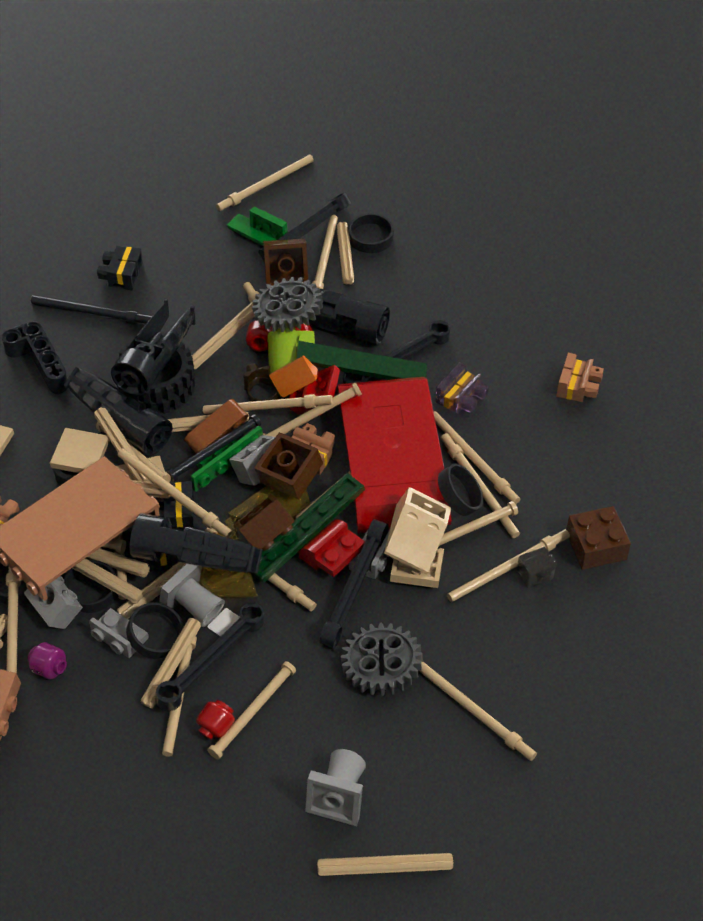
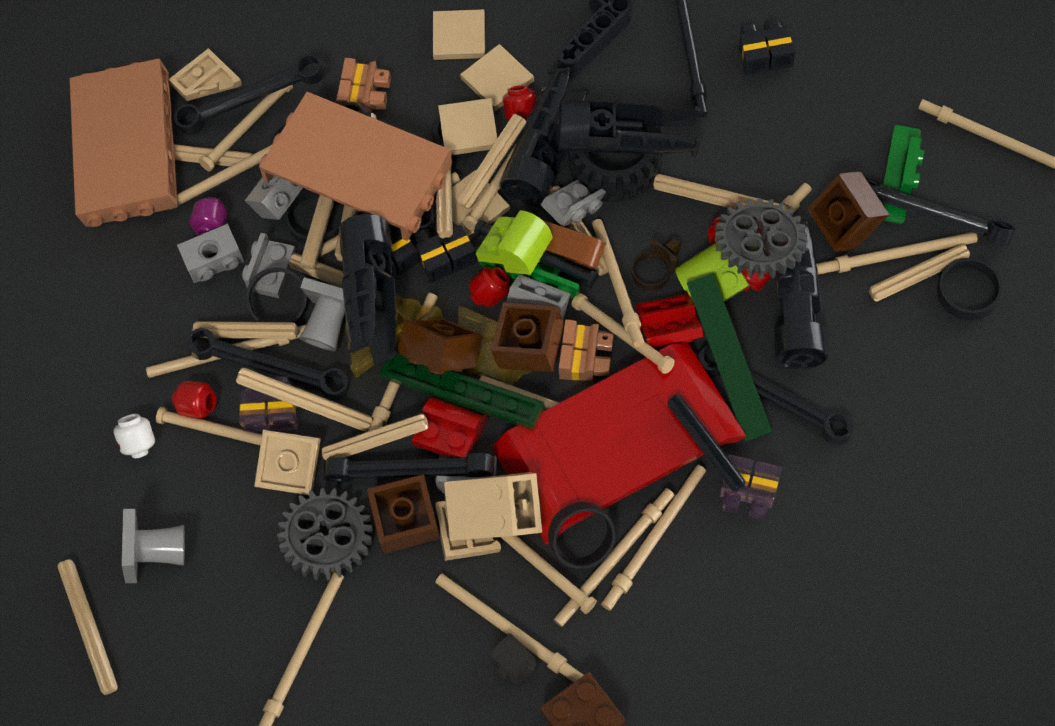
camera: 75 degrees right, 15 degrees up
tan bar [118,448,232,538] -> none
white sticker [207,608,239,636] -> none
orange slope [269,356,318,398] -> none
nougat hips [556,352,604,402] -> none
none -> white head [113,414,155,458]
none -> light grey brick [177,224,244,283]
none -> tan axle [236,368,372,432]
none -> hips [239,376,298,432]
none -> tan tile [254,430,321,495]
none -> tan axle [322,414,429,460]
none -> reddish brown brick [367,474,440,554]
none -> tan tile [460,44,534,112]
none -> red head [469,267,510,307]
none -> lime brick [476,210,553,275]
none -> red head [502,85,536,121]
none -> light grey bracket [541,180,606,227]
none -> black axle [667,394,745,492]

